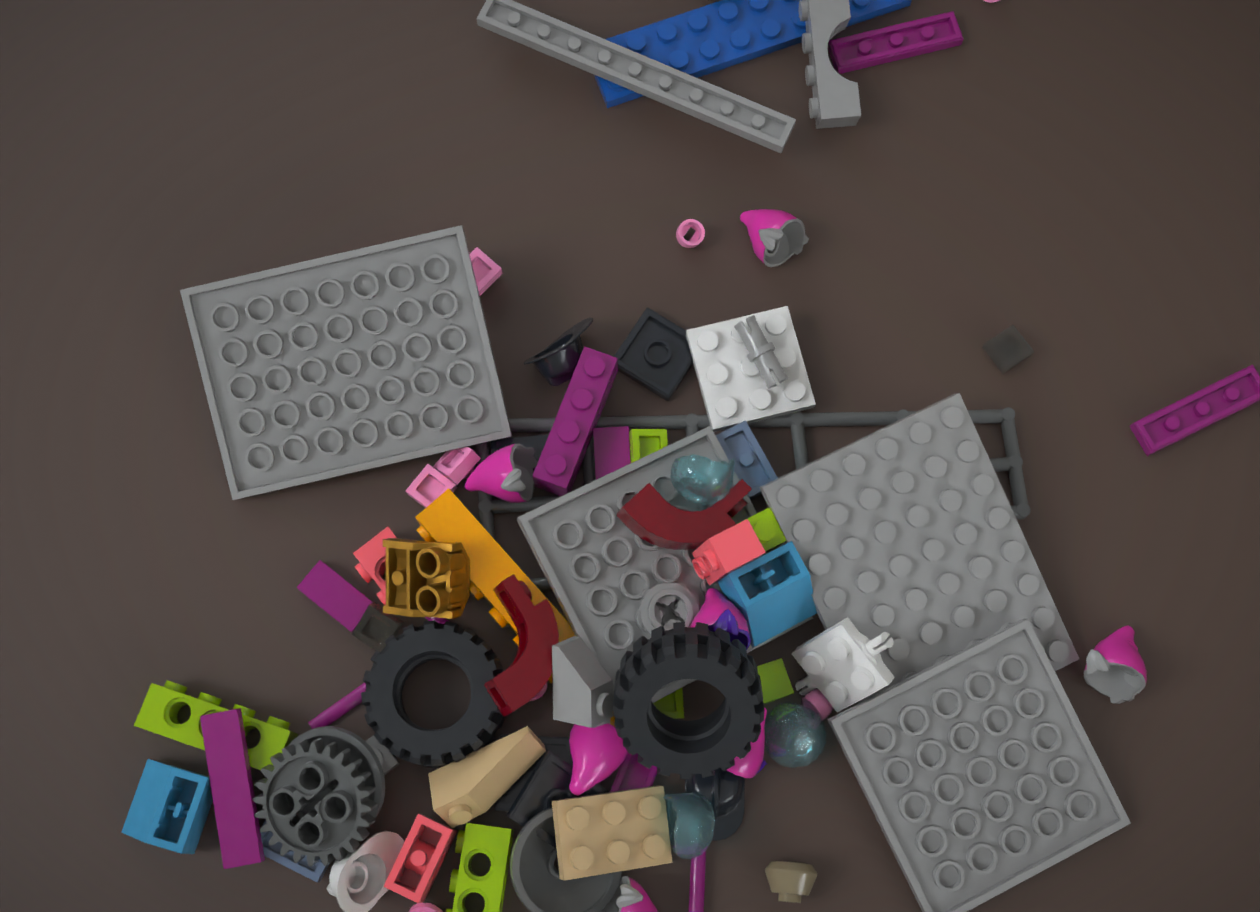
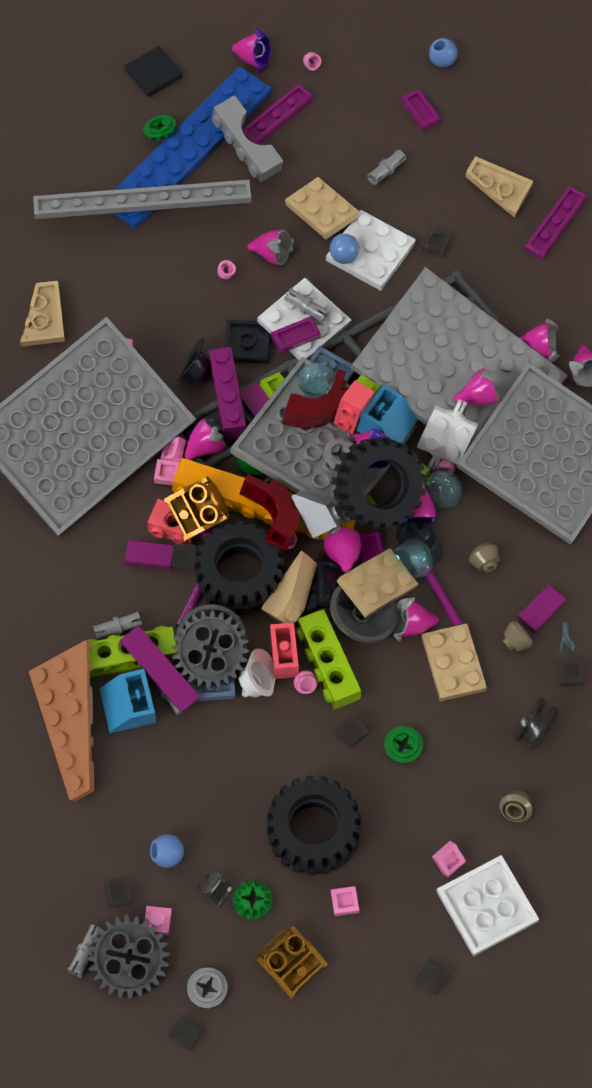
camera: 30 degrees left, 10 degrees down
none -> tan wing [20,281,65,347]
none -> nougat wing [28,640,95,802]
none -> light grey pin [93,611,143,640]
none -> magenta tile [271,316,321,354]
none -> tan plate [285,177,359,239]
none -> white plate [326,210,416,291]
none -> medium blue piece [329,234,360,264]
none -> light grey pin [367,150,406,185]
none -> magenta tile [401,89,441,131]
none -> medium blue piece [429,38,458,68]
none -> dark pink hat [454,368,504,405]
none -> tan wing [466,156,533,218]
none -> dark pink hat [519,318,560,363]

